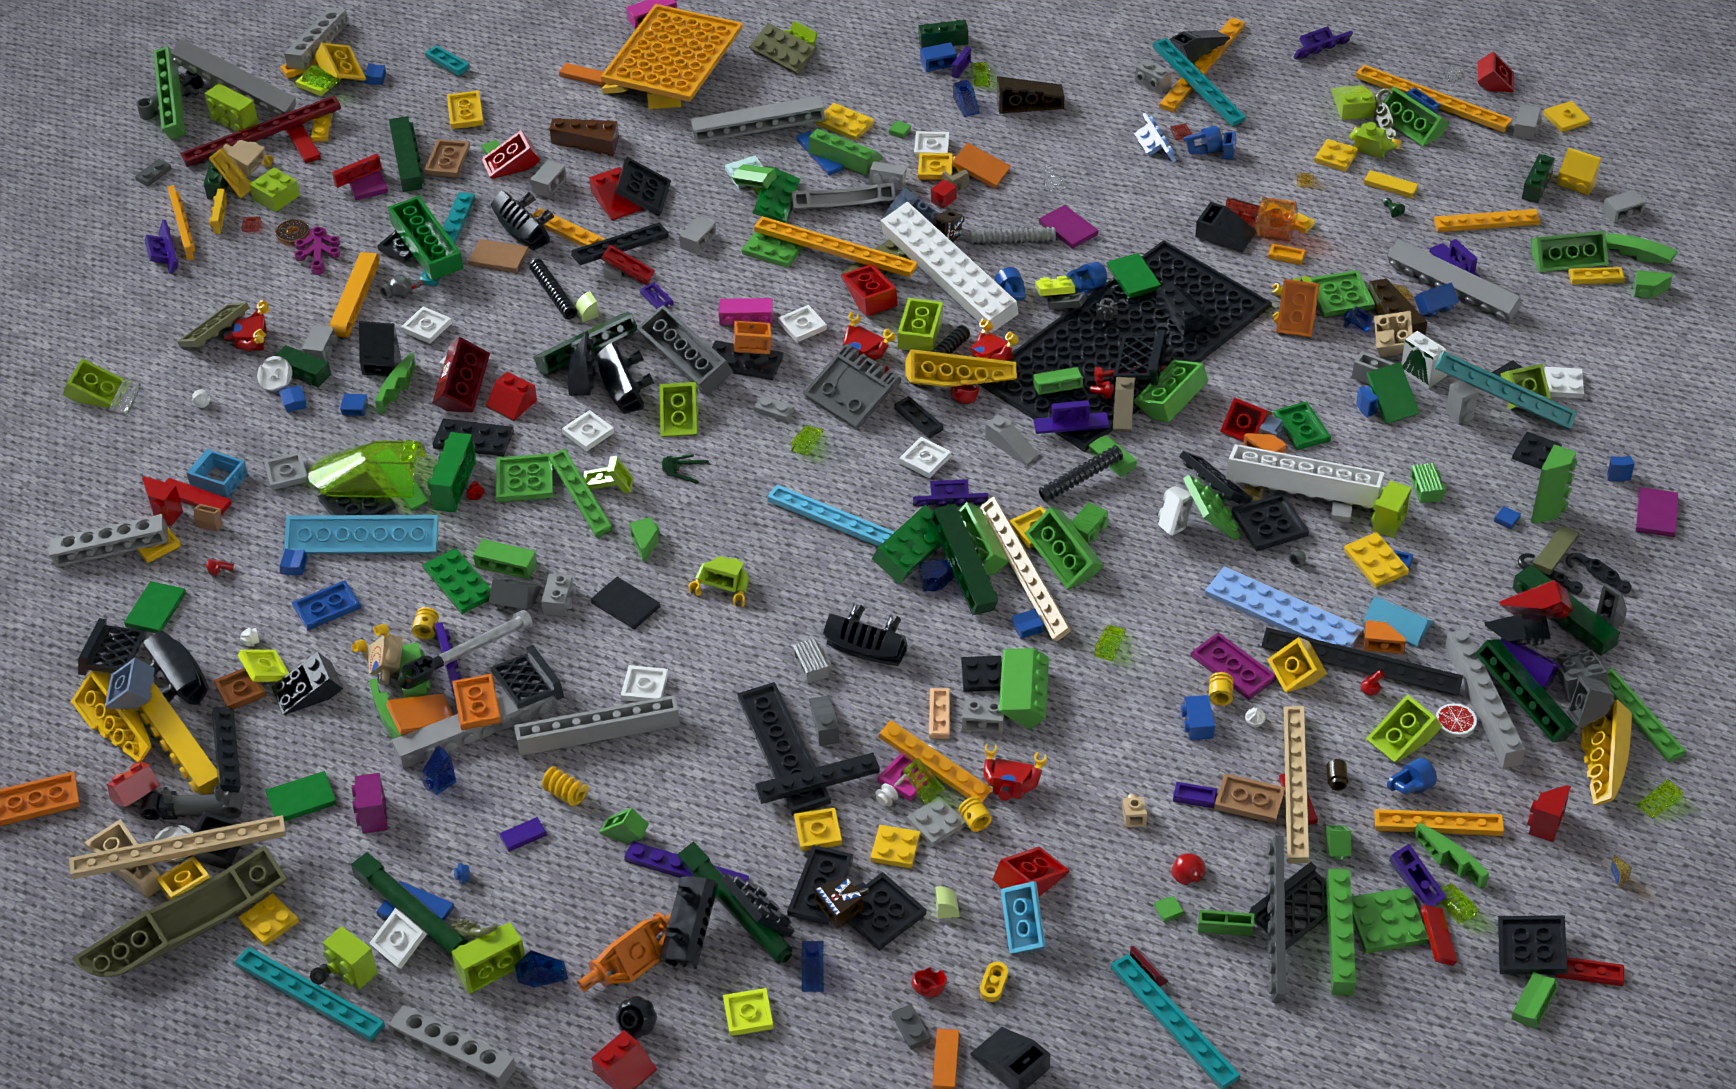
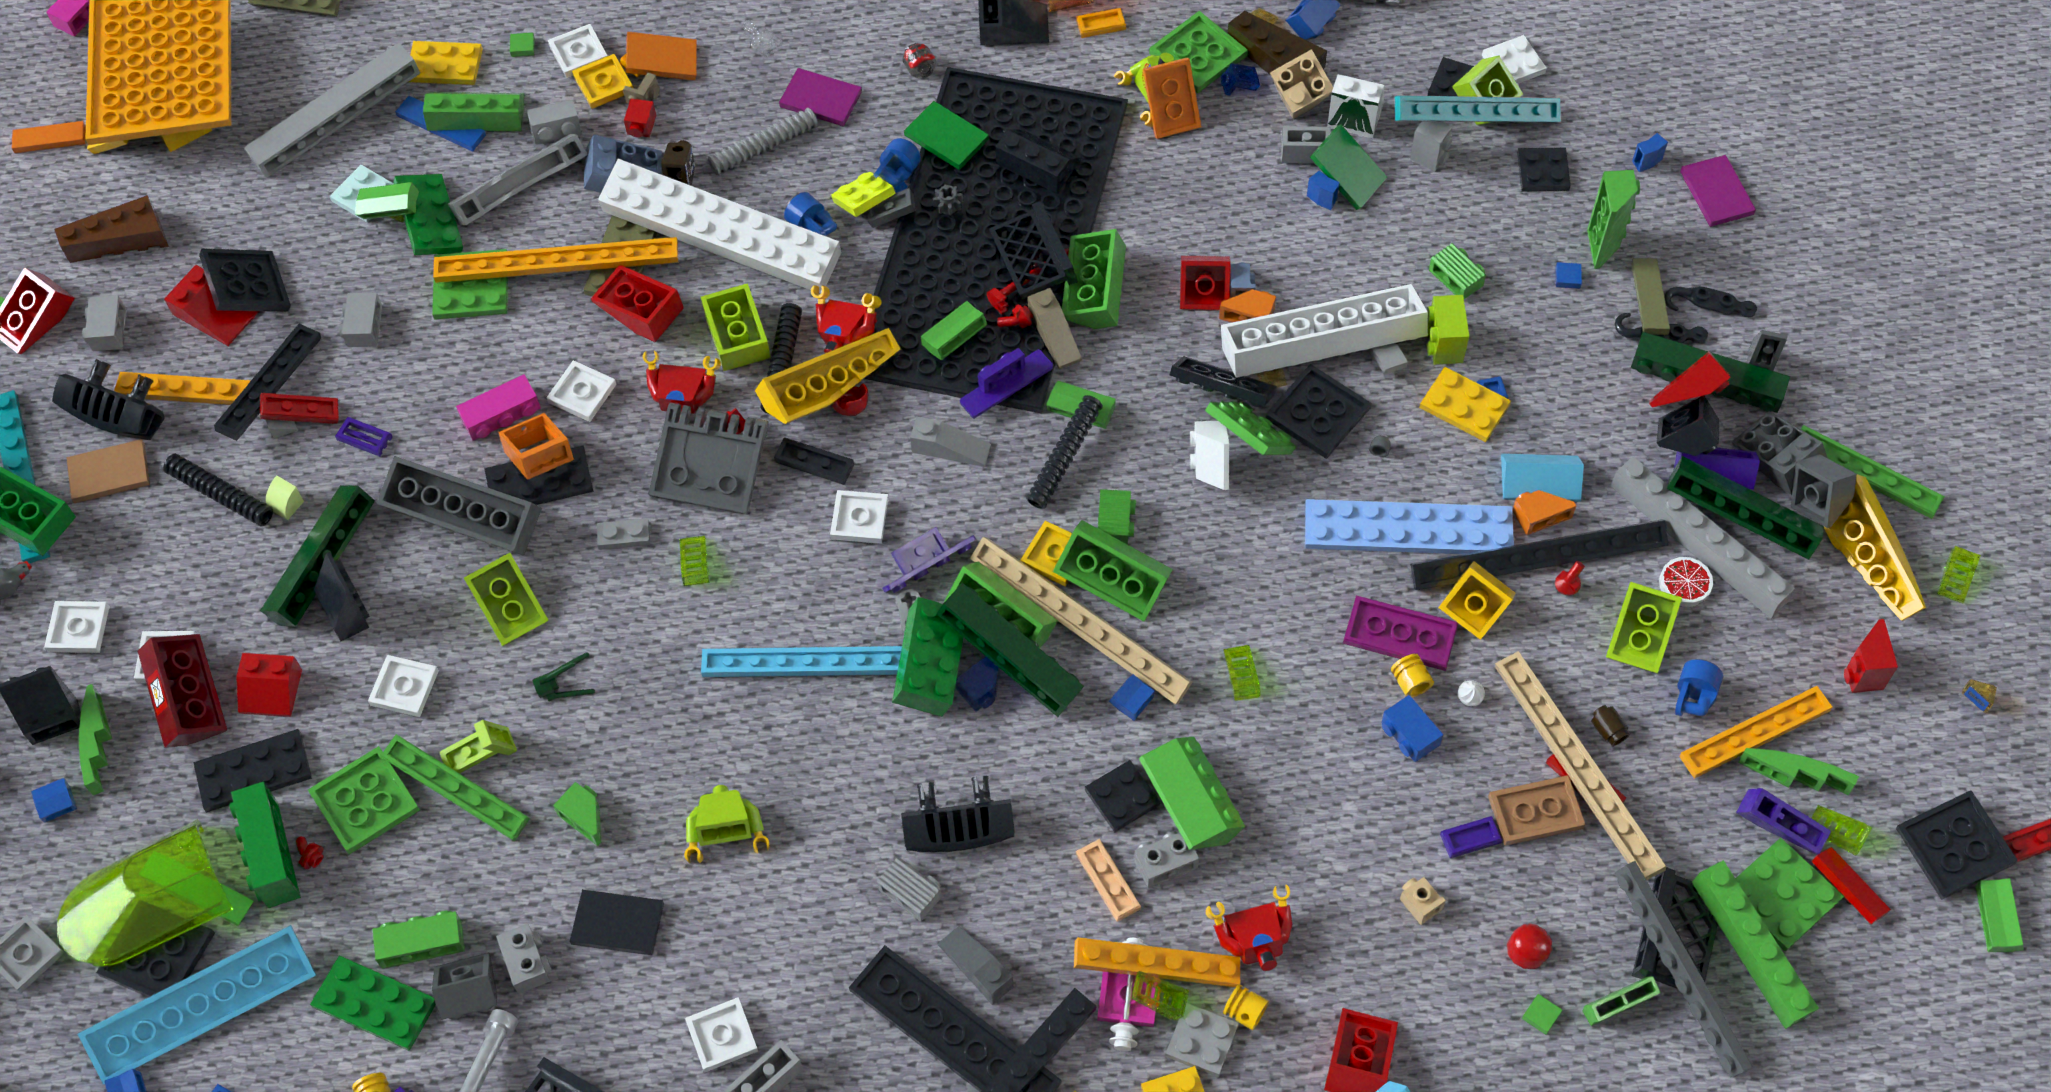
camera: 30 degrees left, 15 degrees up
black piece [597,343,655,414] -> none
green tile [1273,401,1331,450] -> none
bright green slope [1325,825,1351,860] -> none
none -> clear smoke head [902,43,937,78]

